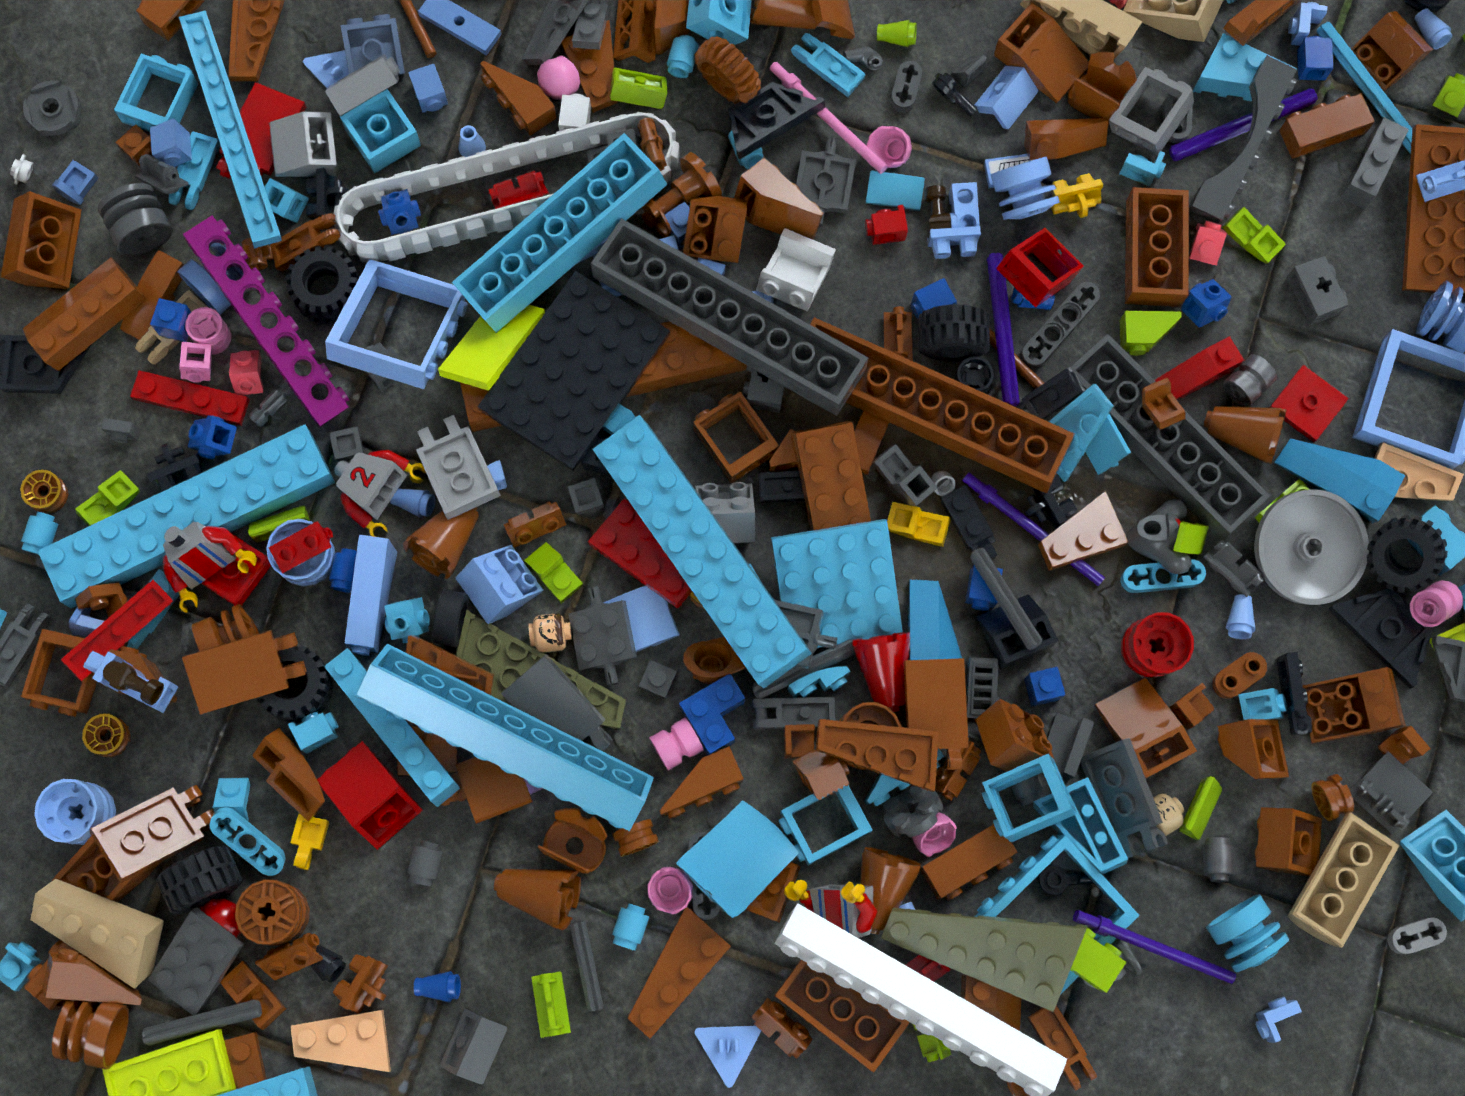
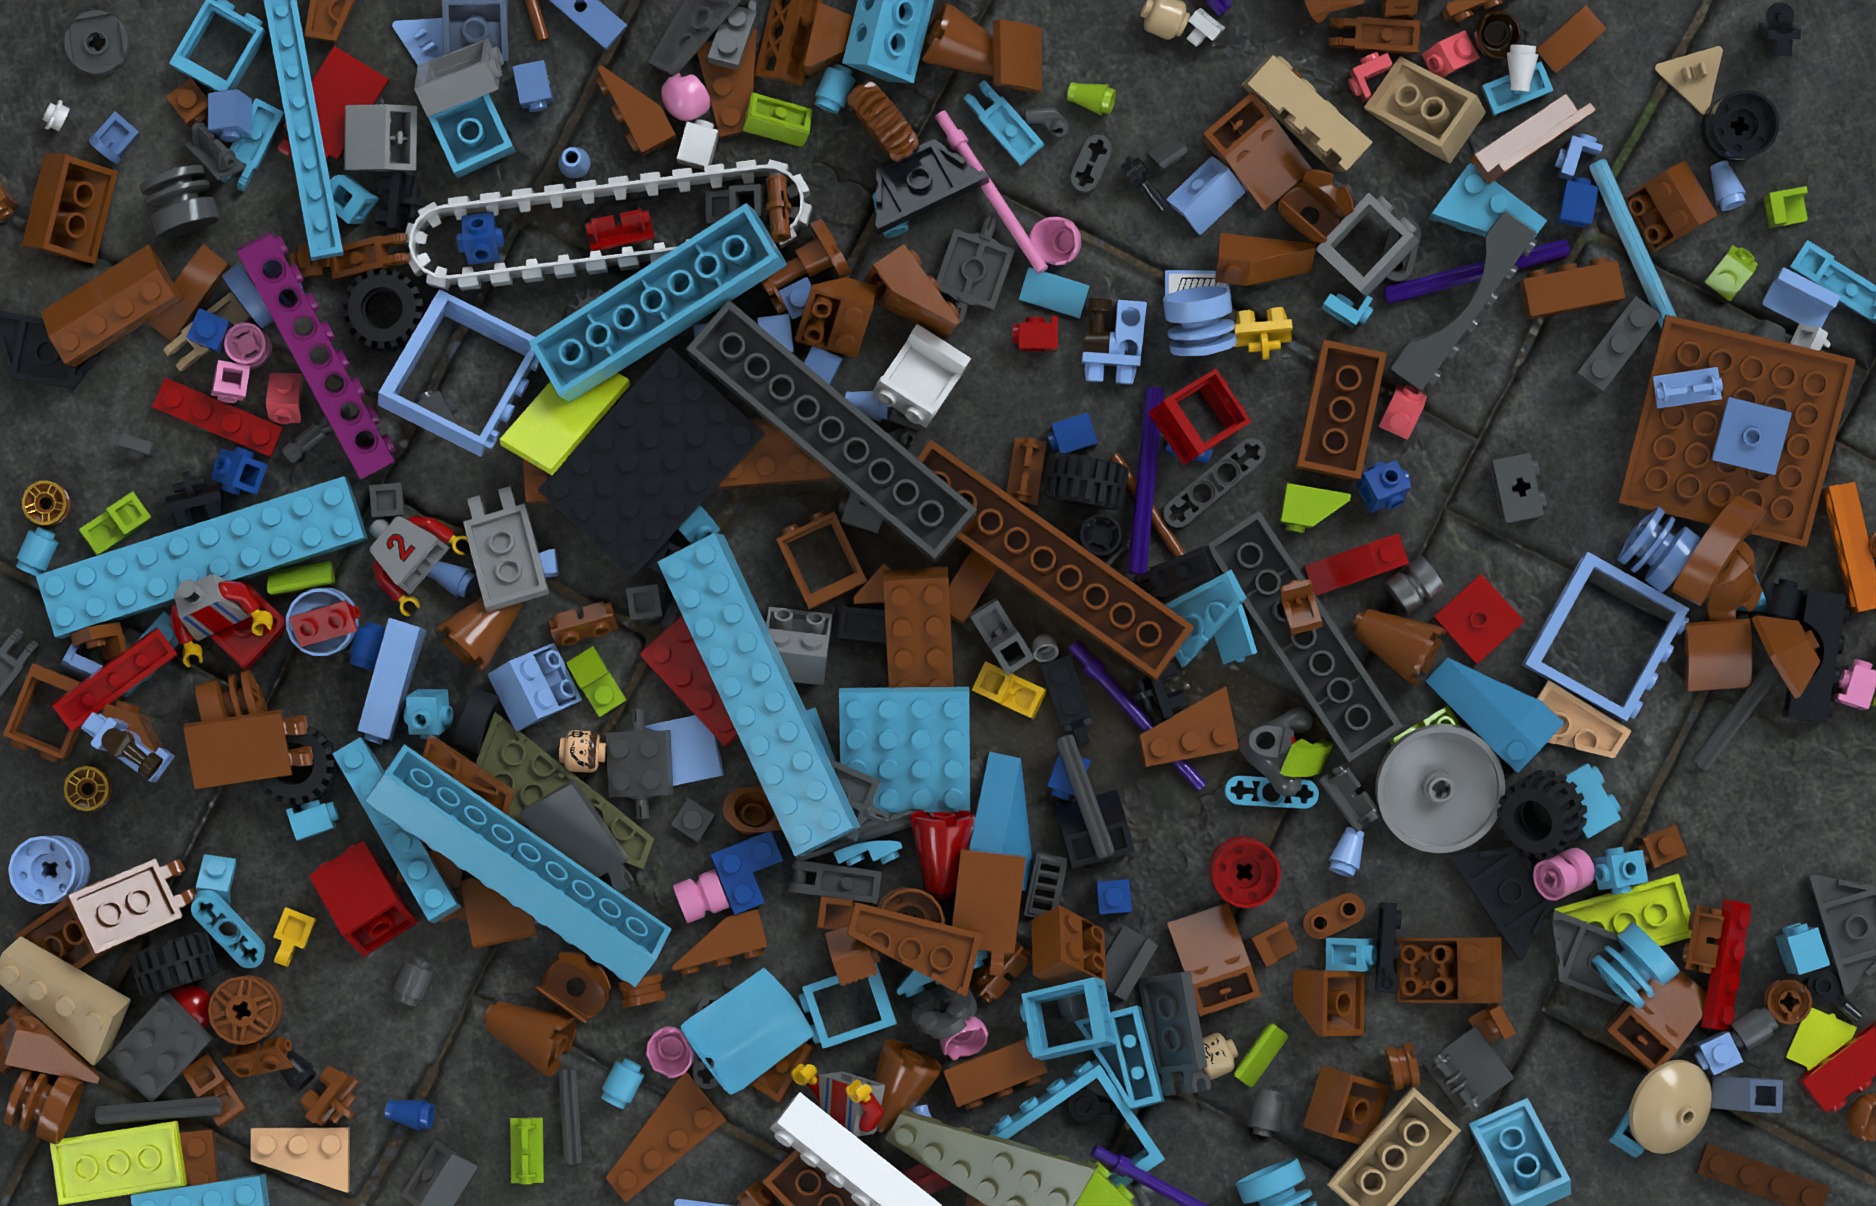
camera: 10 degrees right, 10 degrees up
dark orange slope [252,728,325,822] -> none
lime slope [1222,207,1286,264] -> none

